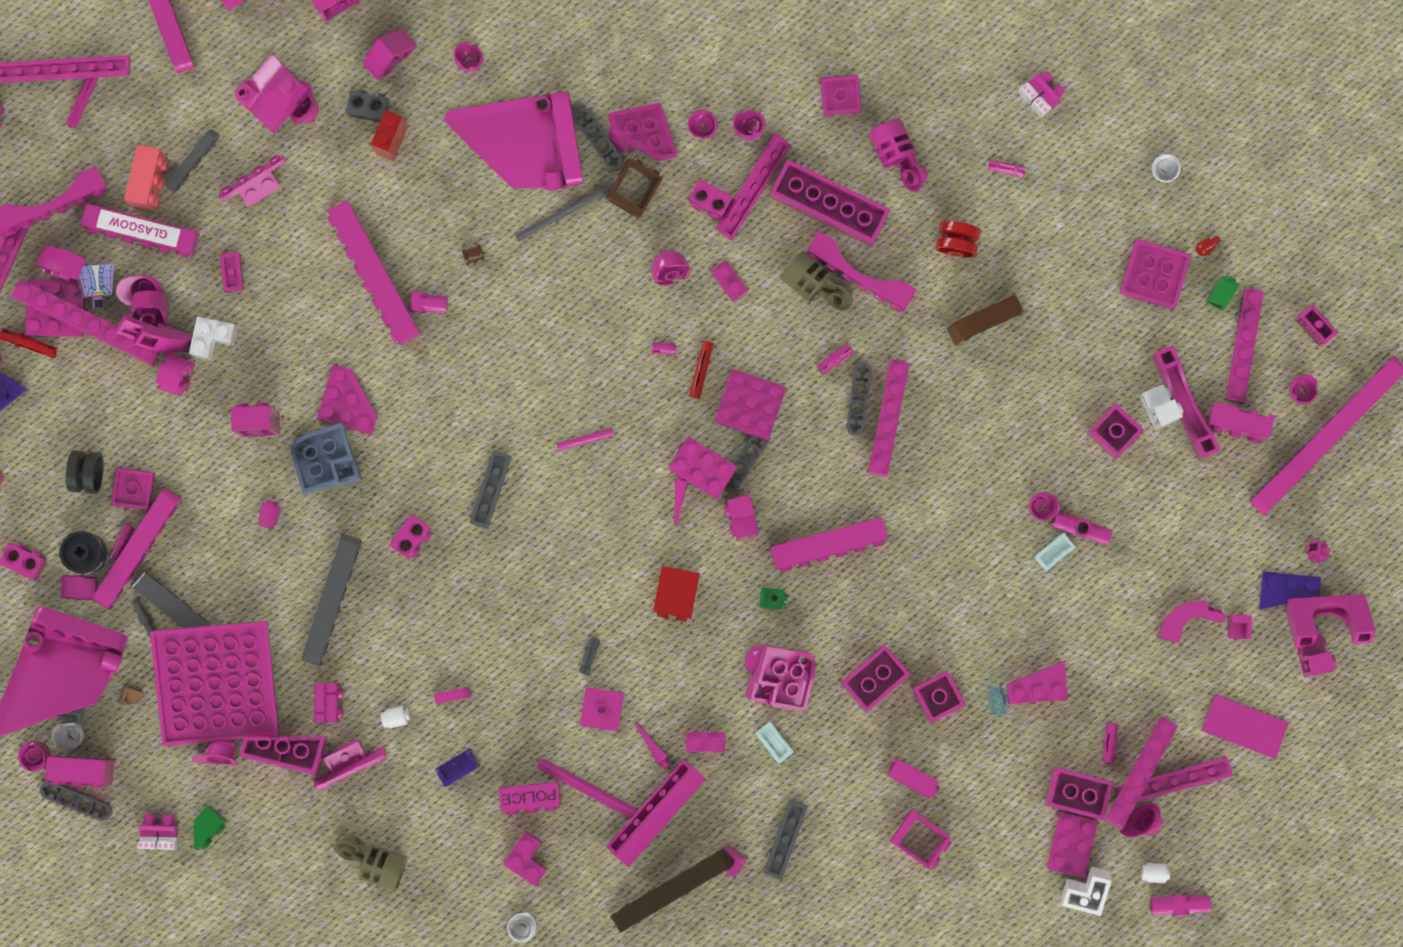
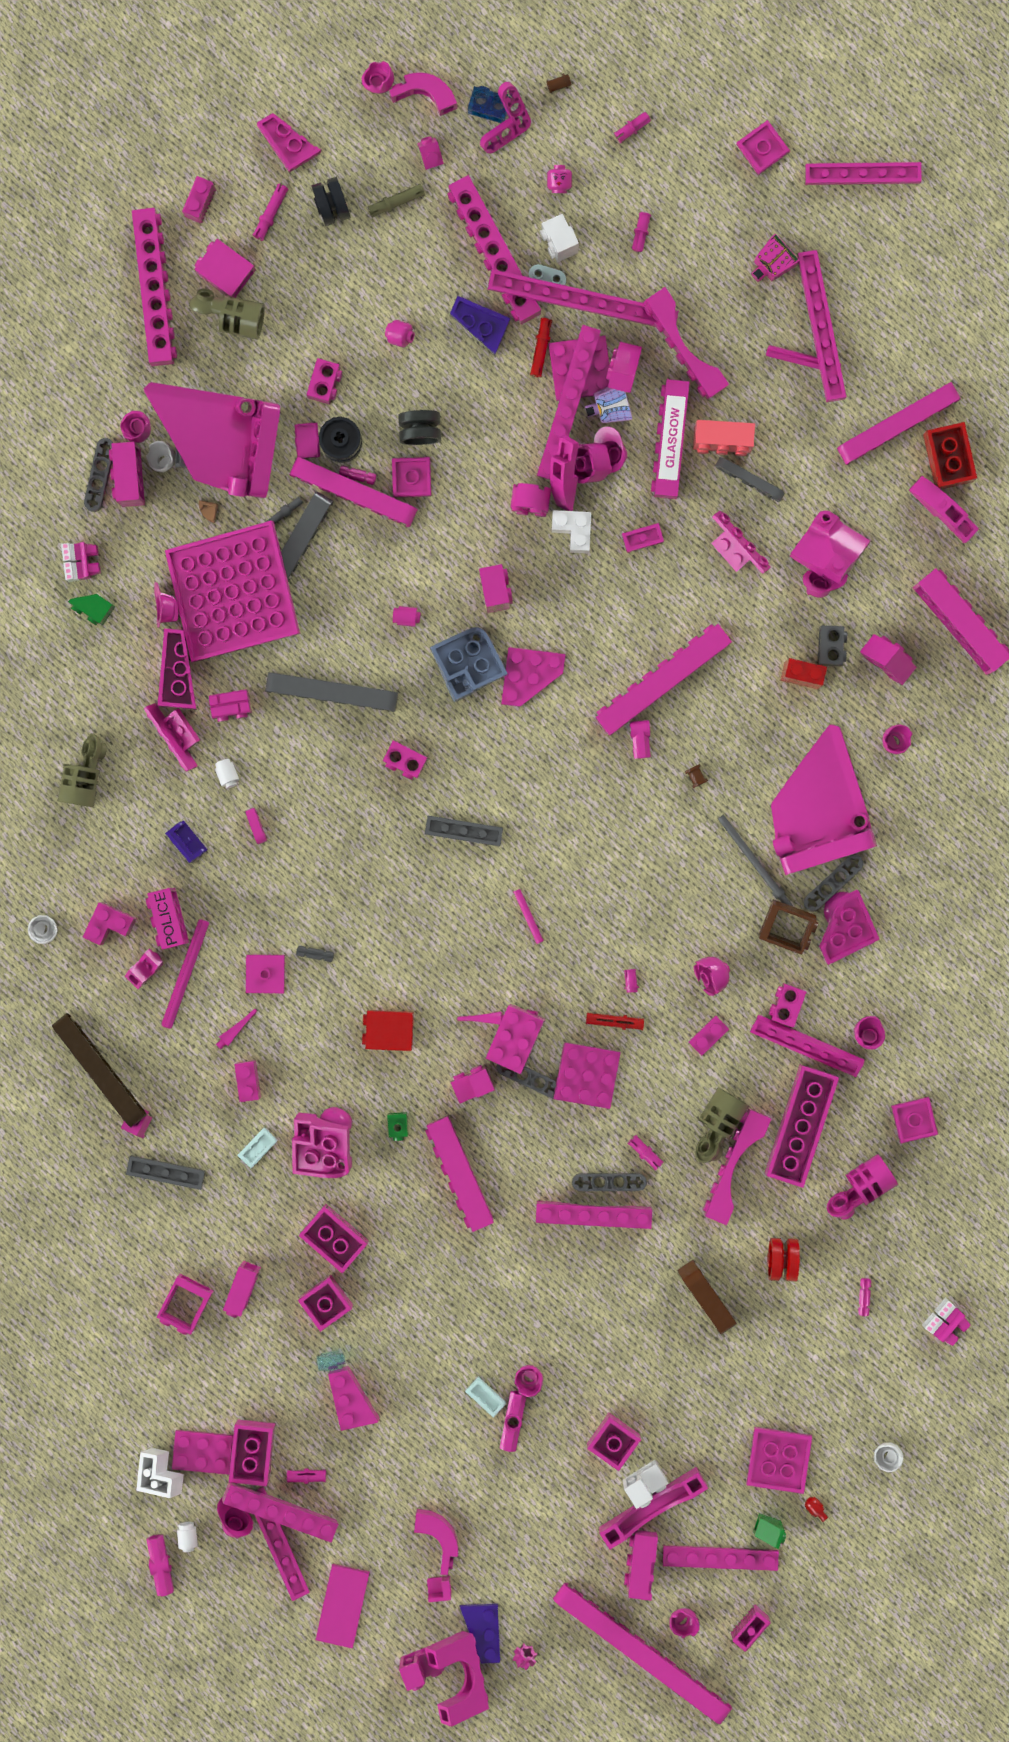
camera: 75 degrees right, 5 degrees up
dark pink brick [606,759,706,867] -> none
dark pink hair [687,110,718,139] -> none
none -> dark pink brick [125,948,163,989]

